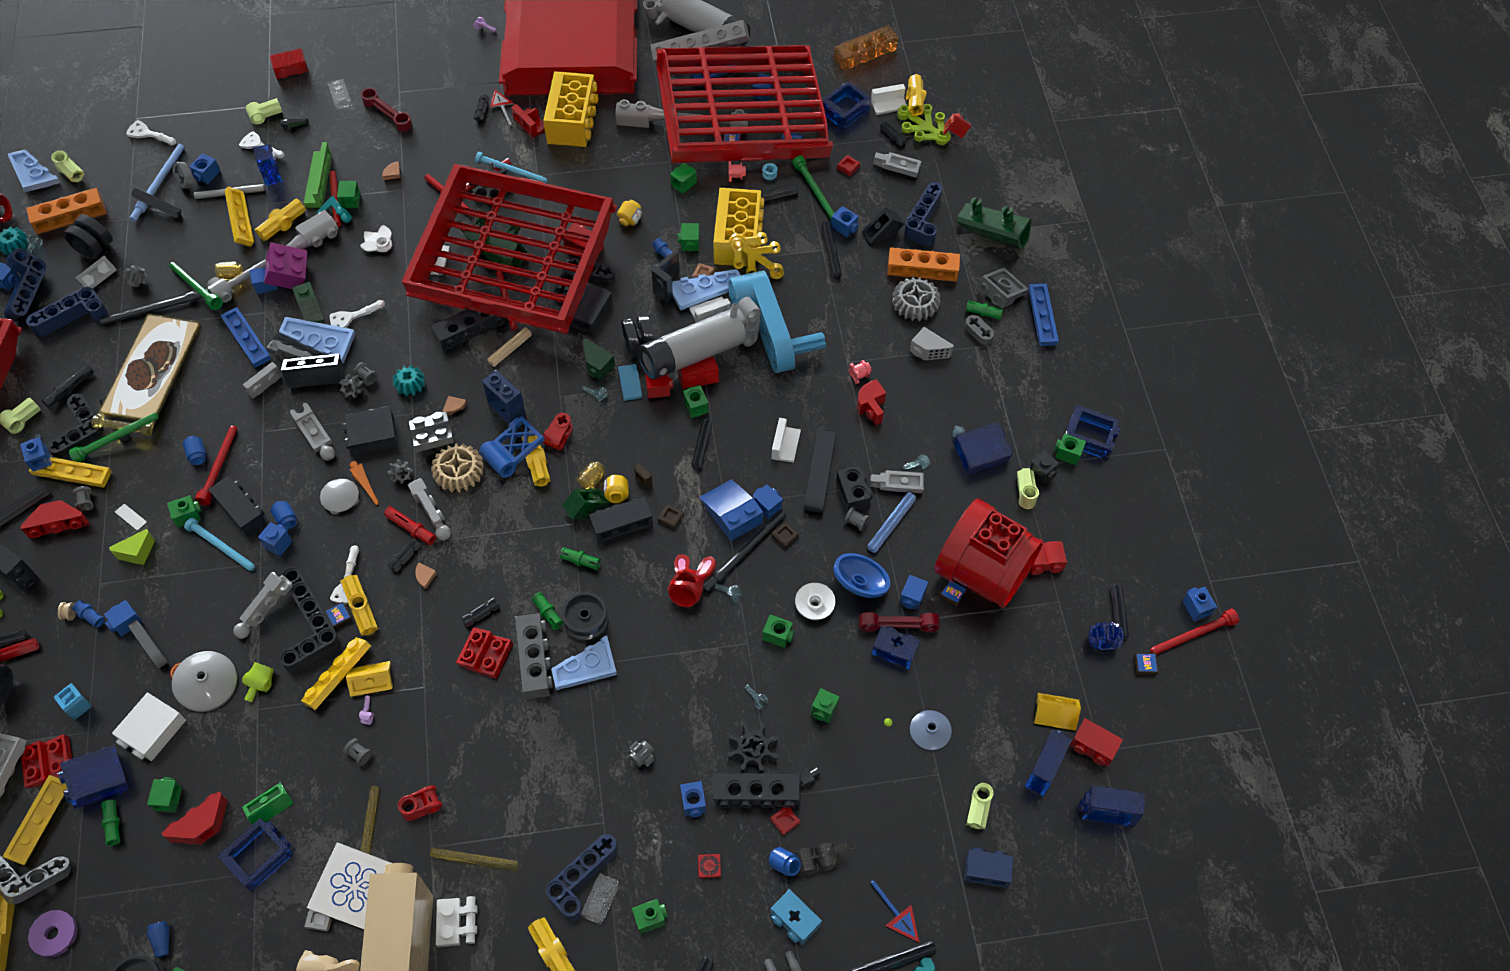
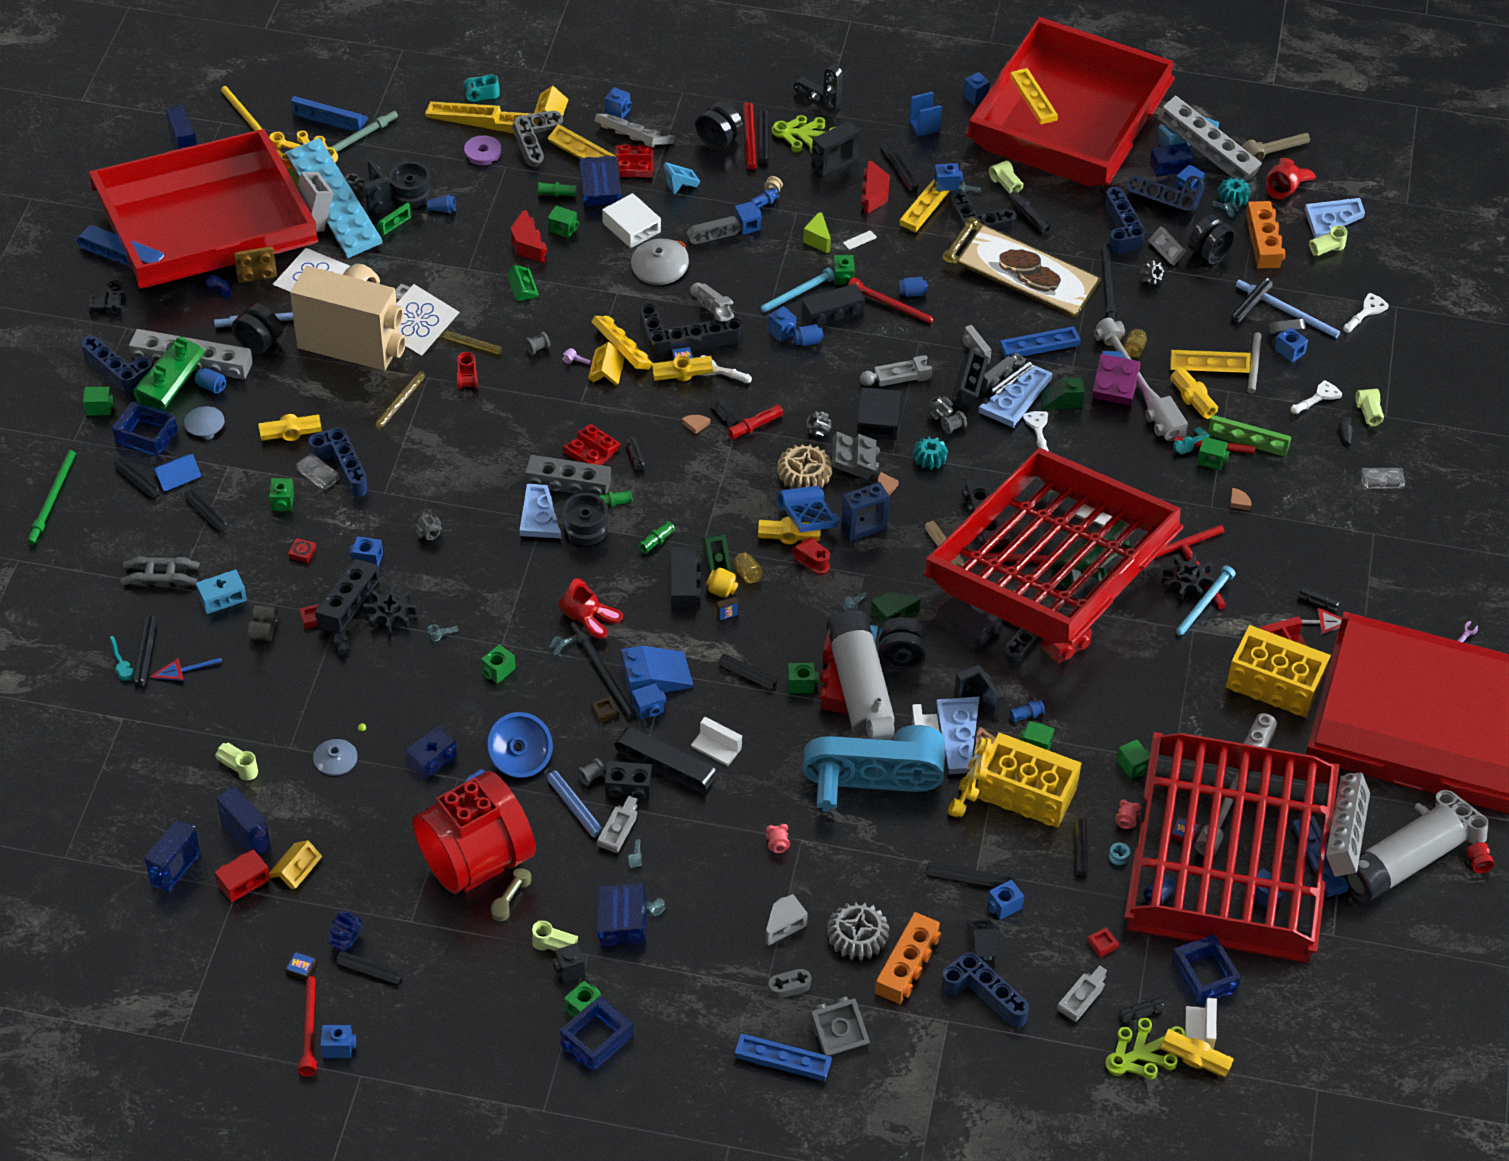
camera: 110 degrees right, 10 degrees down
green piece [69,413,158,462] -> none
dark grey bush [73,486,94,512] -> none
green piece [169,262,223,310] -> none
clear blue window [218,818,293,892] -> none
lime piece [242,662,275,702] -> none
clear blue brick [253,144,283,185] -> none
red brick [270,48,308,79] -> none
light grey dish [320,479,359,514] -> none
orange piece [349,461,379,505] -> none
white plate [360,225,392,252] -> none
dark red piece [361,88,412,131] -> none
light grey plate [408,478,451,541] -> none
white plate [436,896,478,947] -> none
yellow head [617,200,642,227] -> none
dark brown tile [657,504,684,530] -> none
blue brick [769,847,801,876] -> none
green piece [792,156,834,219] -> none
white dish [795,583,835,620] -> none
green brick [811,688,839,723] -> none
clear orange brick [833,25,899,71] -> none
red brick [857,379,886,425] -> none
dark red piece [859,612,940,632] -> none
red bracket [943,113,971,138] -> none
dark green piece [956,197,1032,250] -> none
dark blue brick [964,848,1013,888] -> none
green pin [966,300,1003,320] -> none
red brick [1029,541,1067,575] -> none

